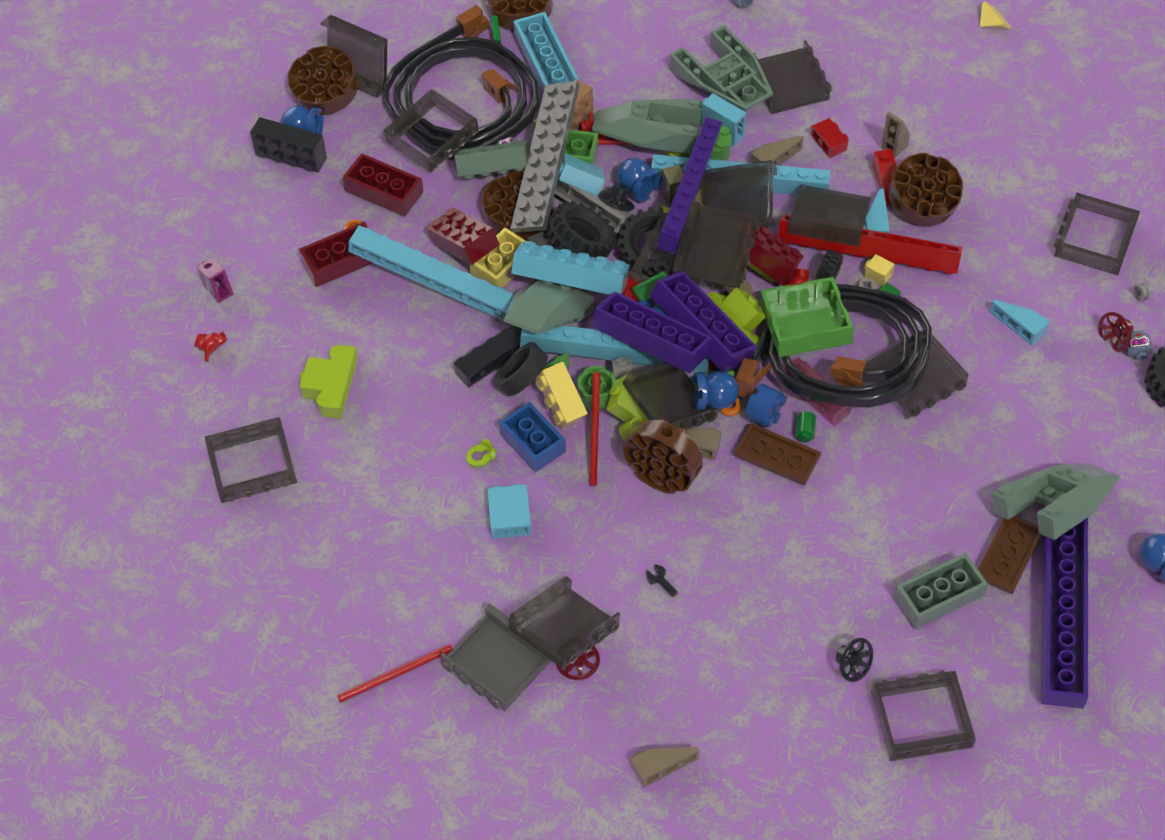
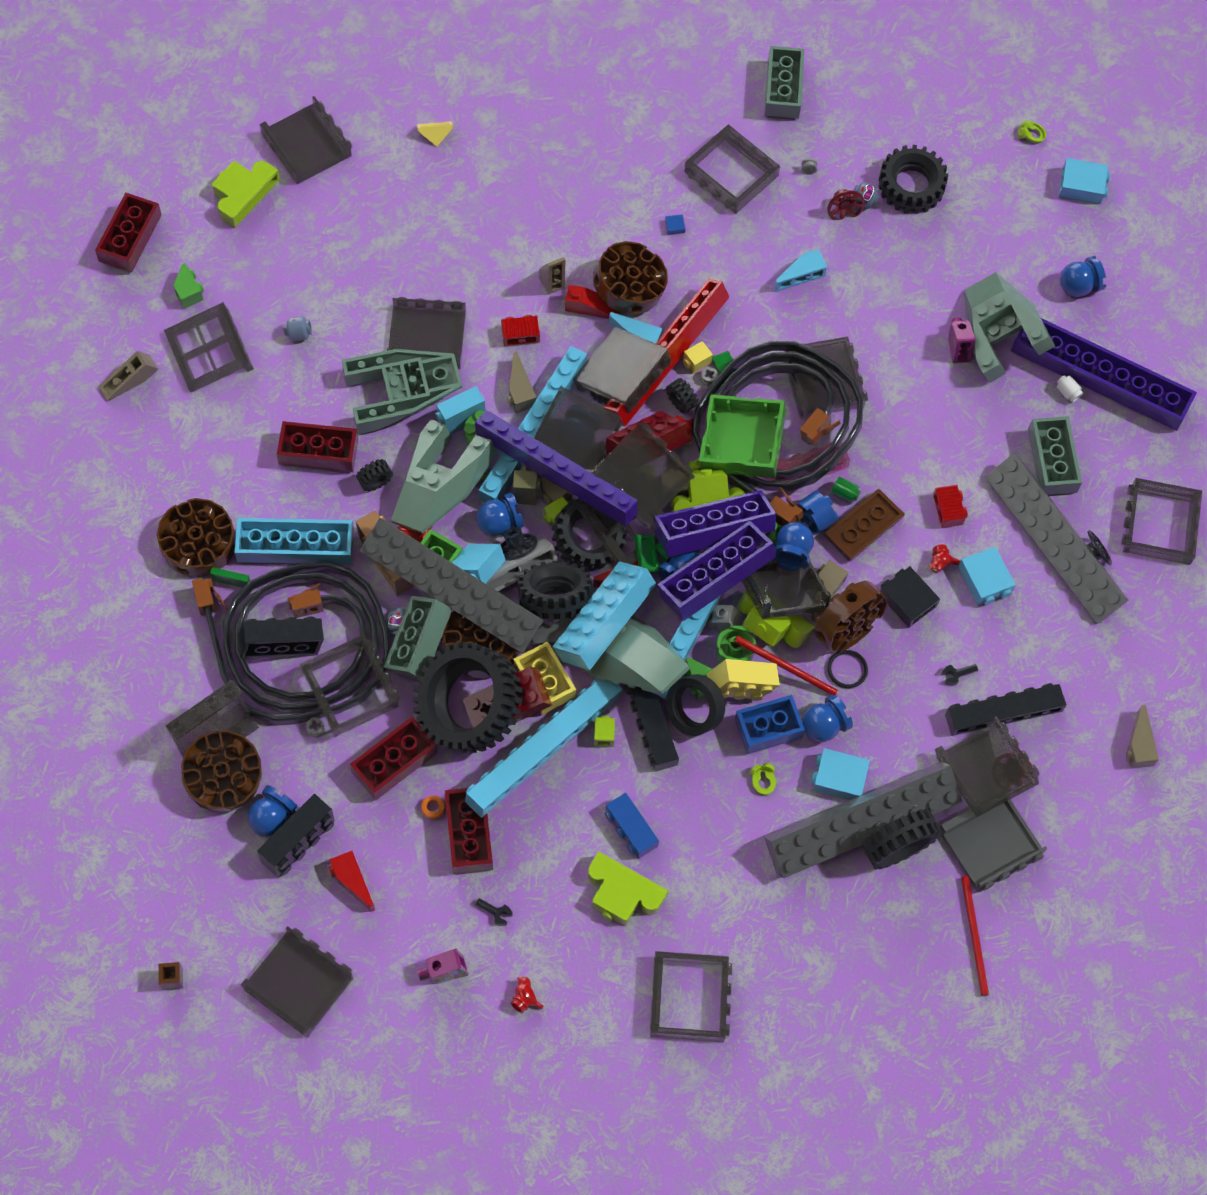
camera: 75 degrees left, 10 degrees up
reddish brown plate [978,516,1042,594] -> none
none -> reddish brown brick [158,962,183,990]
none -> black brick [238,616,324,658]
none -> clear smoke panel [241,926,354,1038]
none -> dark red brick [277,421,359,472]
none -> red slope [328,850,375,912]
none -> black tyre [356,459,393,492]
none -> black tyre [413,642,523,753]
none -> black bar [476,898,513,926]
none -> lime brick [594,715,615,747]
none -> blue brick [605,793,659,859]
none -> blue tile [665,214,686,235]
none -> dark grey brick [764,761,963,878]
none -> blue tile [802,695,853,742]
none -> black tyre [827,650,868,688]
none -> black tyre [862,809,942,869]
none -> black brick [880,566,940,628]
none -> red animal [929,544,960,574]
none -> red brick [933,485,968,528]
none -> black brick [945,683,1067,736]
none -> magenta torso [948,317,976,363]
none -> medium azure brick [958,547,1015,605]
none -> dark grey plate [985,453,1129,624]
none -> white brick [1056,375,1083,403]

